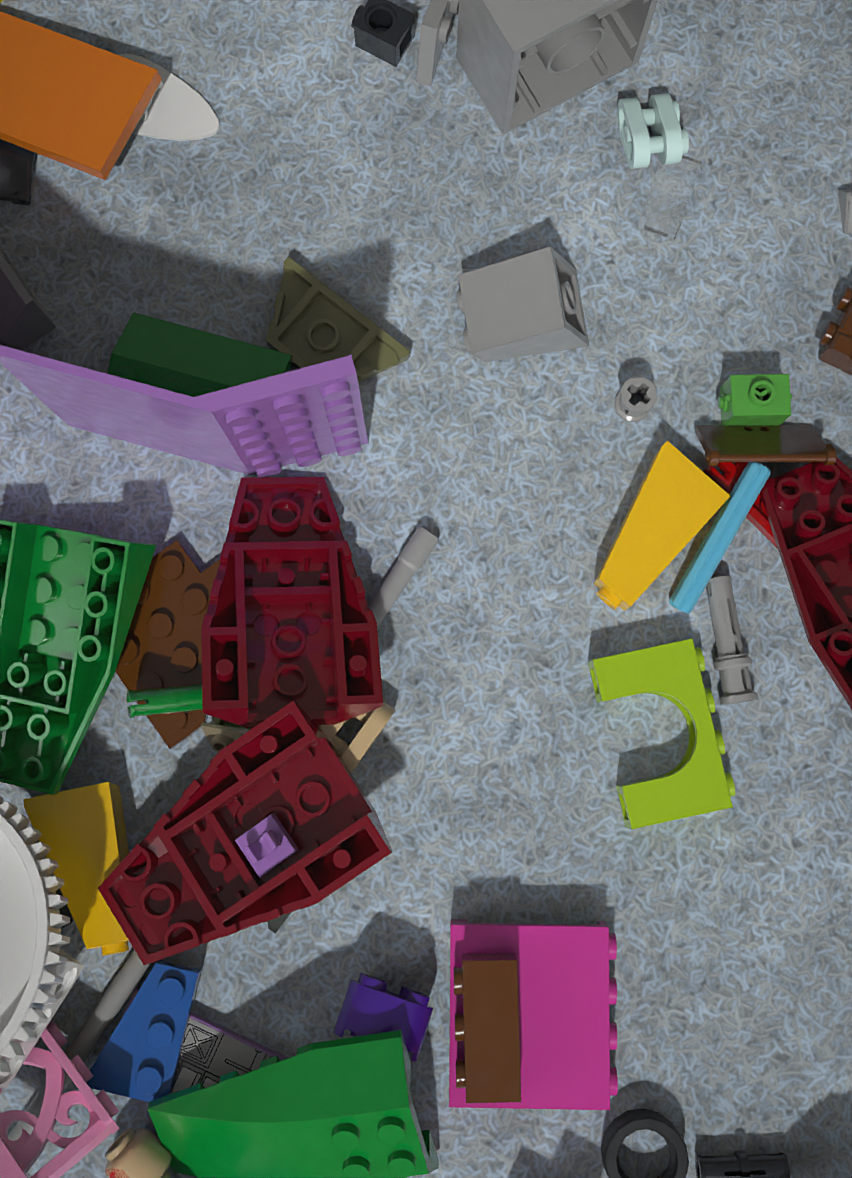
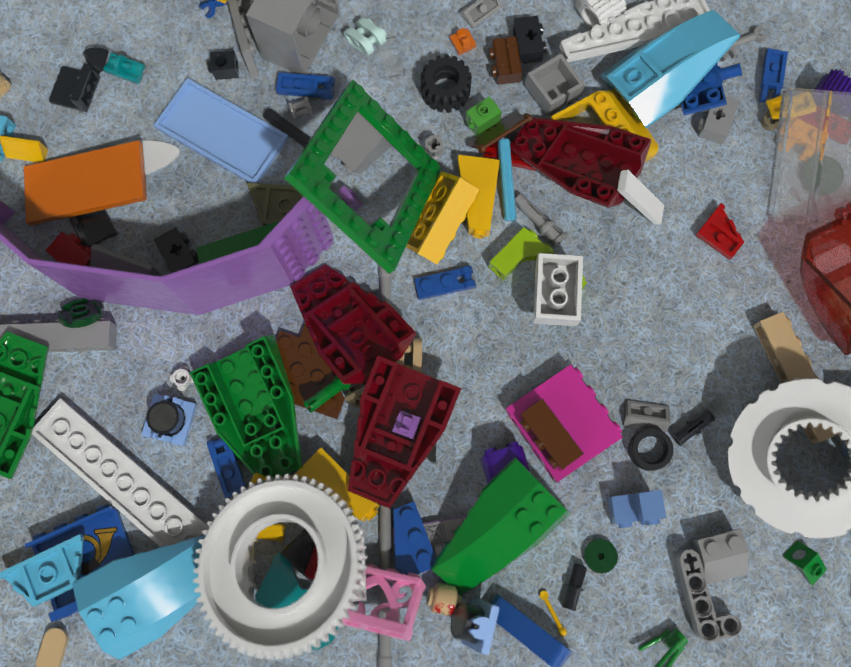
camera: 30 degrees left, 5 degrees down
none -> light blue tile [153,78,289,183]
none -> black brick [153,227,199,273]
none -> black axle [263,108,311,148]
none -> blue plate [276,73,335,100]
none -> green plate [284,80,442,274]
none -> light grey bush [288,96,313,120]
none -> medium lavender tile [338,186,363,209]
none -> yellow slope [406,171,479,265]
none -> blue plate [414,266,477,300]
none -> black tyre [420,55,472,113]
none -> orange tile [450,27,476,56]
none -> white brick [533,253,583,326]
none -> light grey slope [623,400,670,432]

